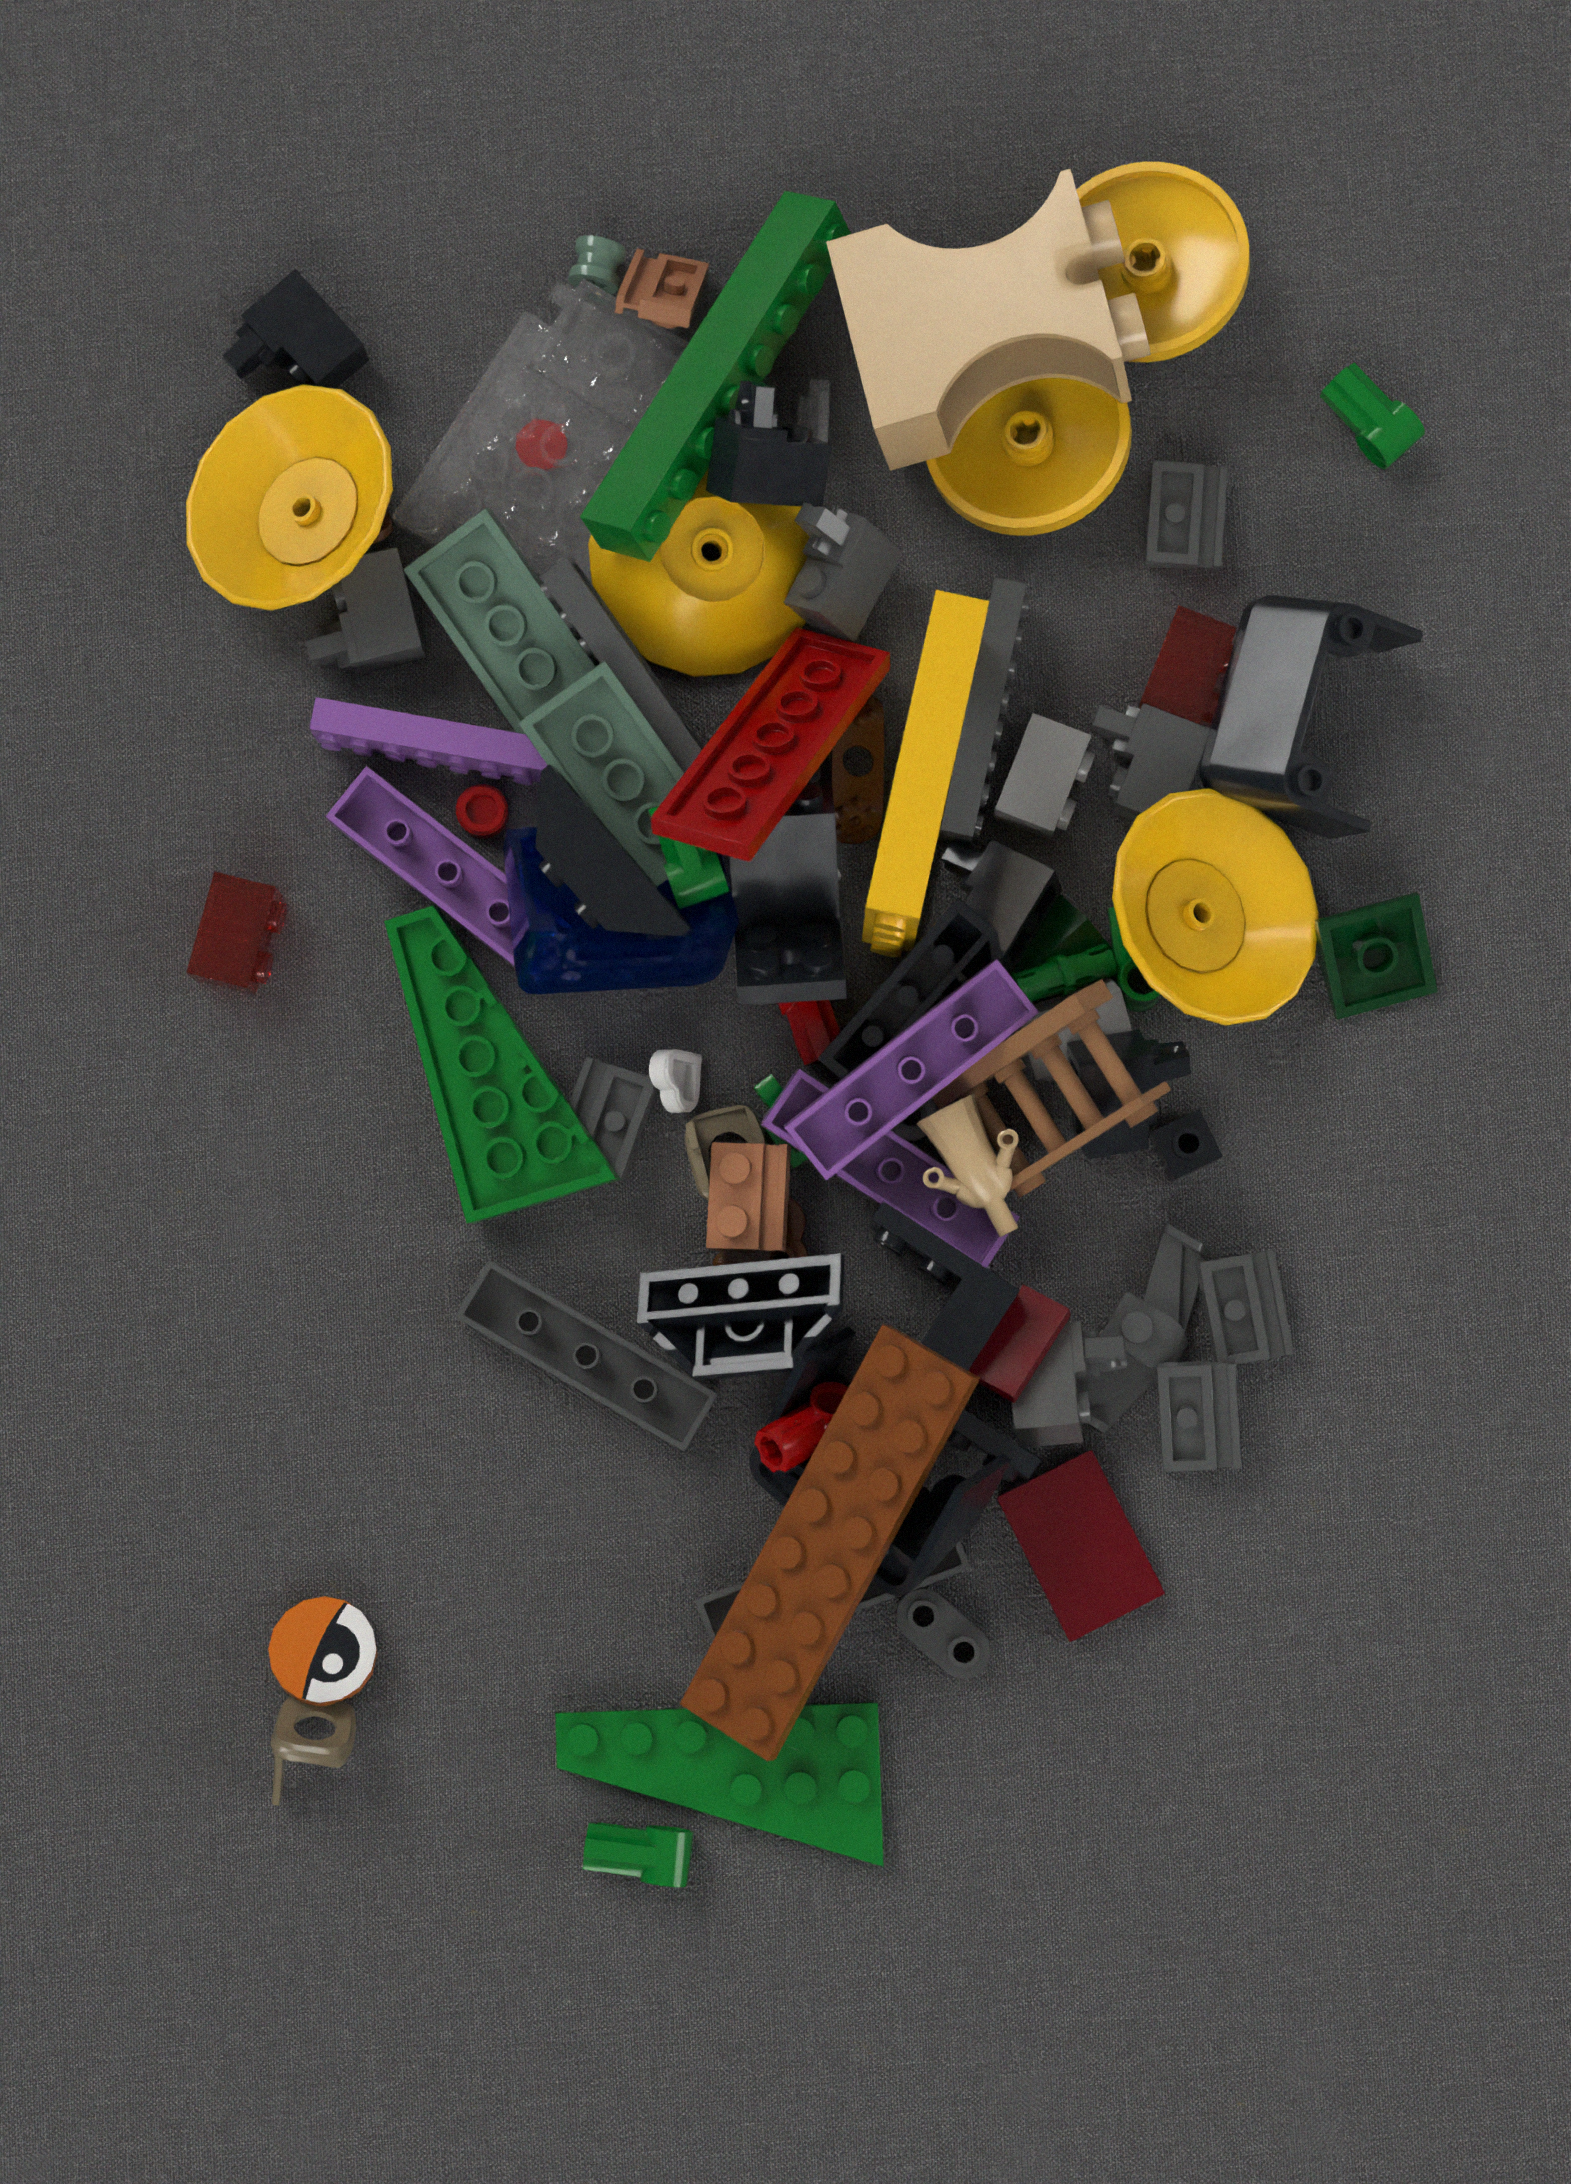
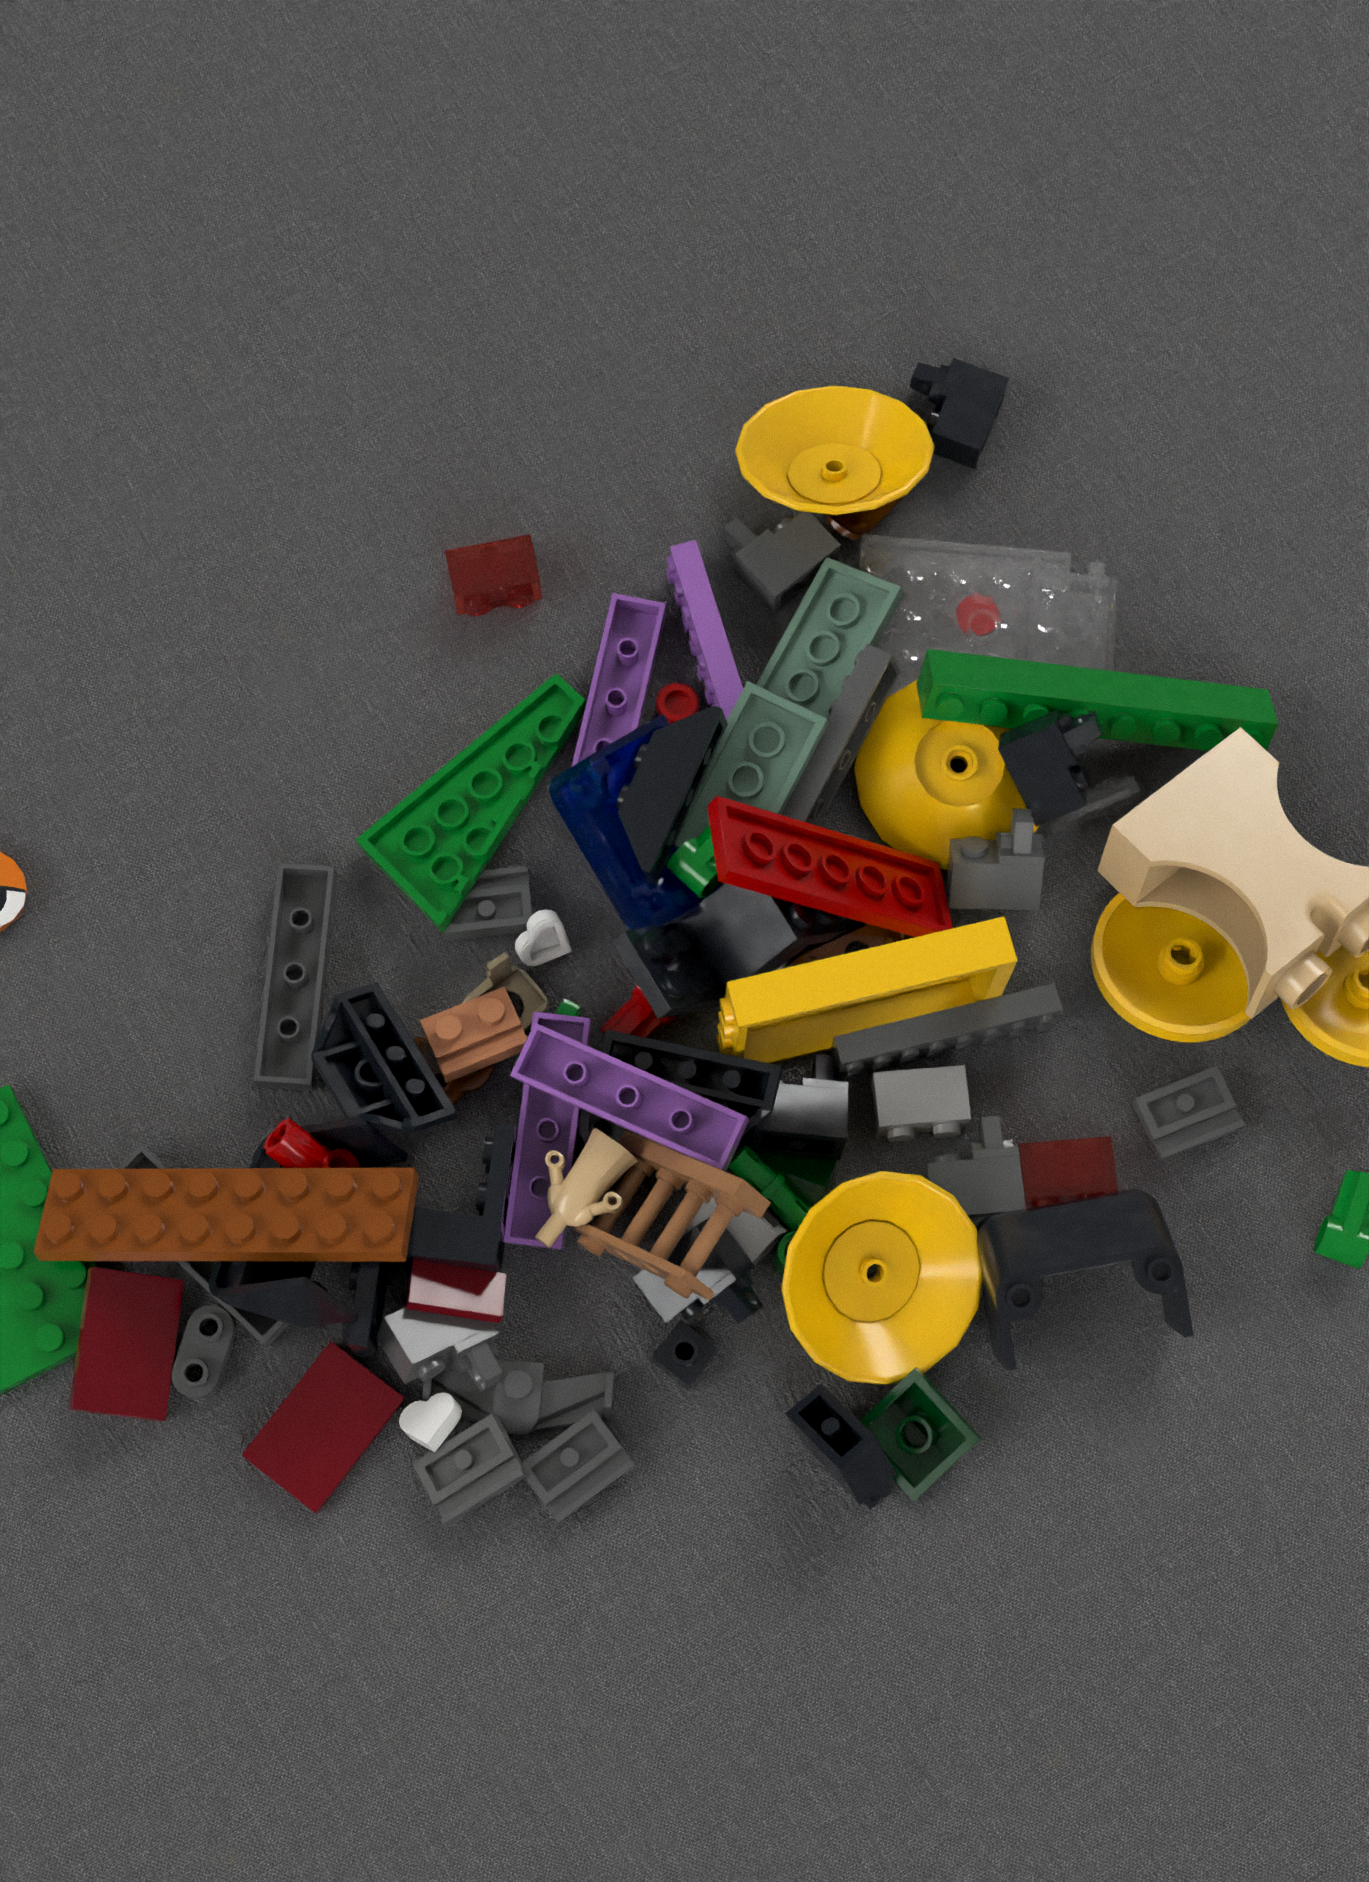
camera: 60 degrees right, 10 degrees down
sand green wheel [568,235,626,294] -> none
nougat plate [615,248,710,328] -> none
none -> dark red tile [68,1267,184,1422]
none -> white tile [399,1392,462,1452]
none -> black hinge [785,1383,897,1509]

